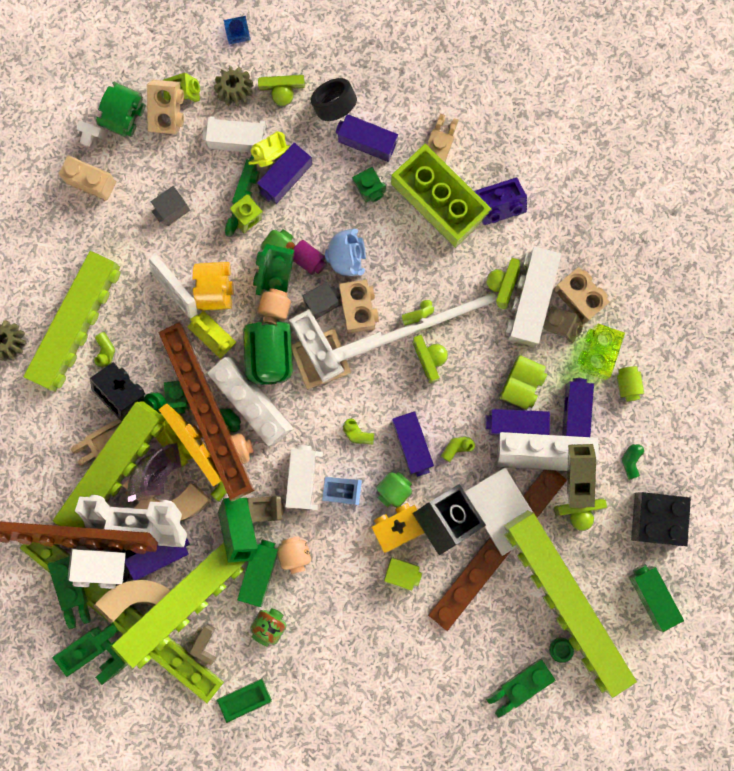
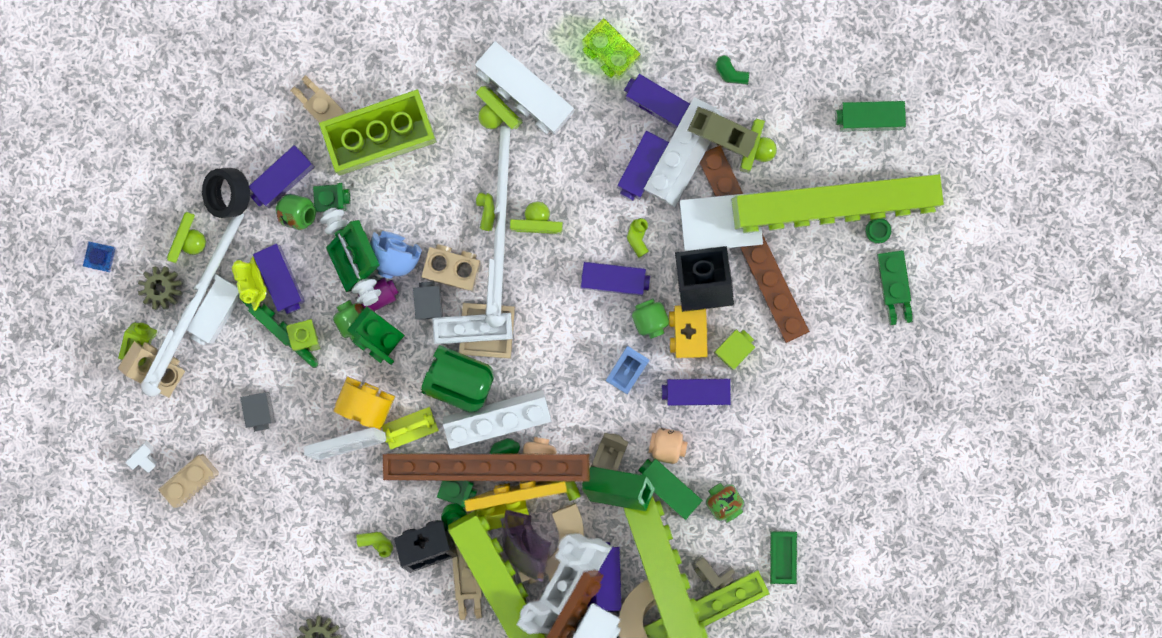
camera: 60 degrees left, 5 degrees up
lime brick [23,250,121,392] -> none
green brick [96,81,146,137] -> none
light nougat head [257,289,291,325] -> none
white brick [285,445,323,510] -> none
lime arm [343,418,374,445] -> none
dark purple bracket [474,177,527,225] -> none
lime brick [498,355,547,410] -> none
dark tan bracket [543,306,583,343] -> none
tan brick [553,267,610,324] -> none
lime brick [617,366,645,402] -> none
black brick [631,492,691,547] -> none
none -> white bar [141,214,245,397]
none -> bright green head [276,194,316,230]
none -> green plate [320,208,381,306]
none -> dark purple brick [662,379,731,406]

